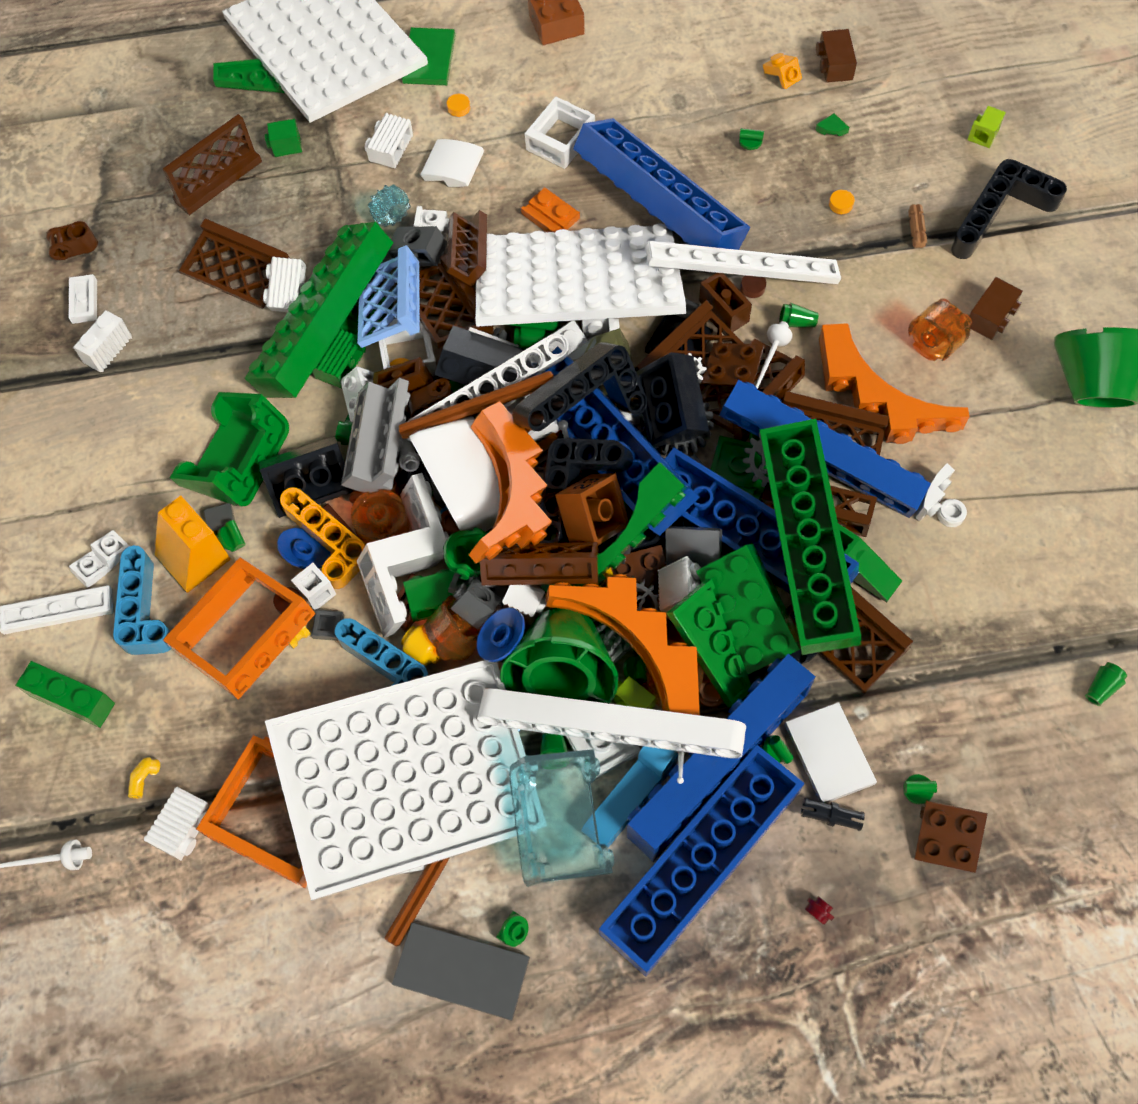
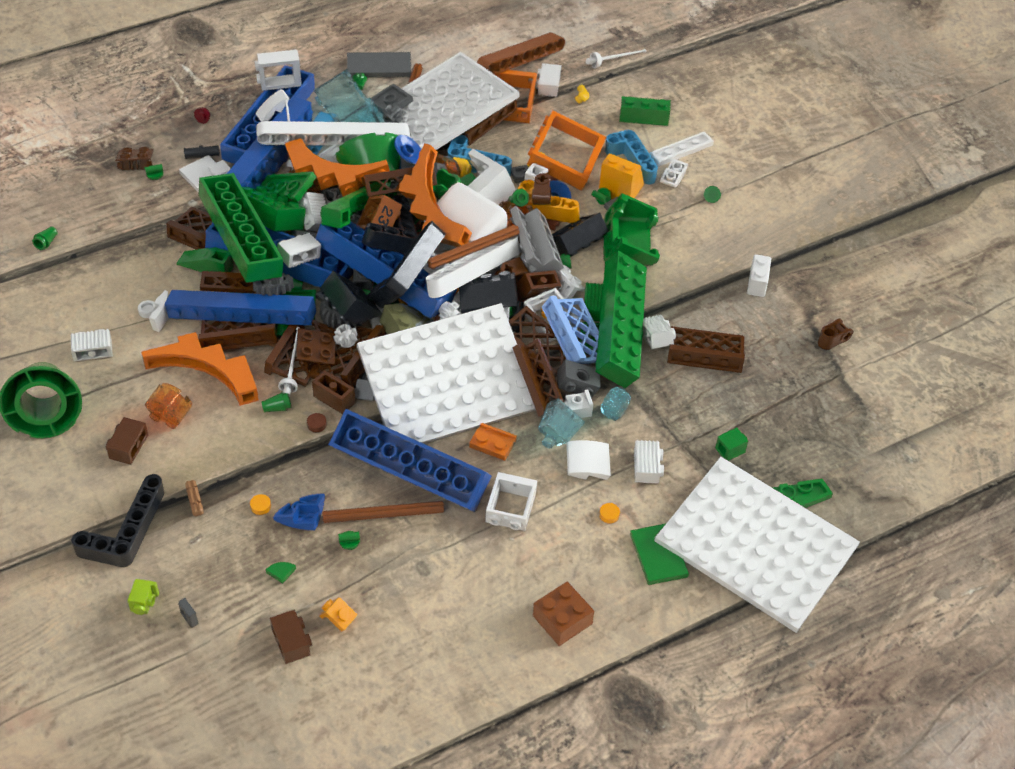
camera: 155 degrees right, 15 degrees down
white plate [69,274,97,324] -> none
reddish brown fence [163,114,262,216] -> none
white tile [645,241,841,284] -> none
none -> white brick [70,329,113,362]
none -> dark grey tile [178,598,199,628]
none -> white tile [208,160,231,176]
none -> white window [255,50,301,91]
none -> white slope [256,89,289,122]
none -> blue brick [273,494,325,531]
none -> white brick [277,233,321,268]
none -> dark orange axle [322,501,444,523]
none -> dark grey tile [368,83,414,115]
none -> dark grey gear [382,104,403,123]
none -> dark orange beam [477,32,565,75]
none -> green plate [509,189,529,206]
none -> reddish brown piece [532,173,551,205]
none -> clear light blue torso [538,398,585,449]
none -> green plate [703,186,722,203]

